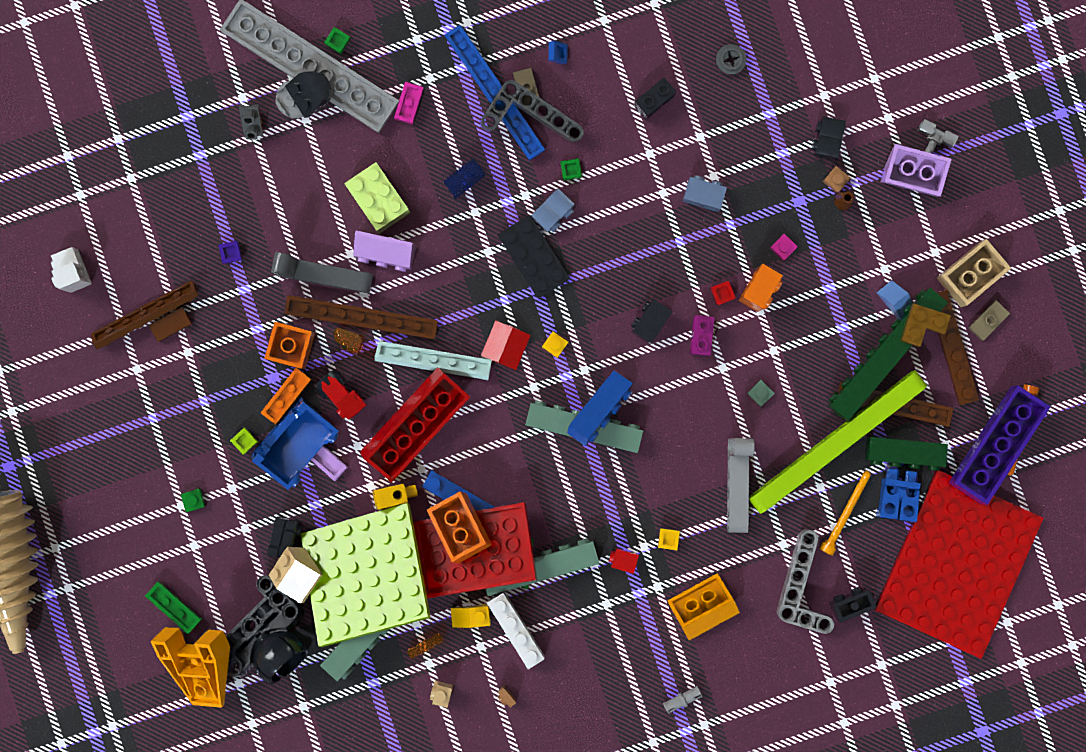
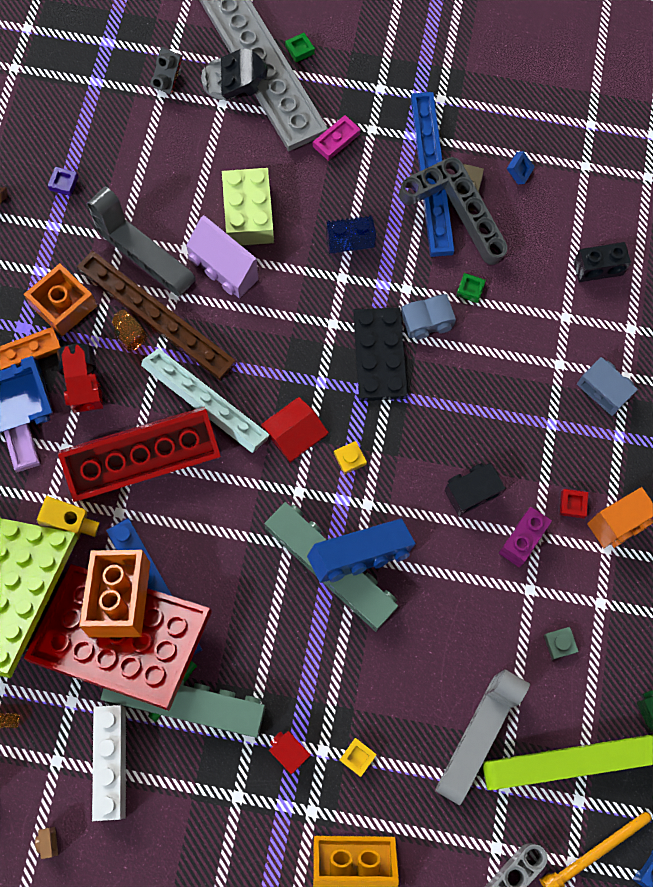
camera: 20 degrees right, 15 degrees down
yellow slope [451,604,491,628] -> none

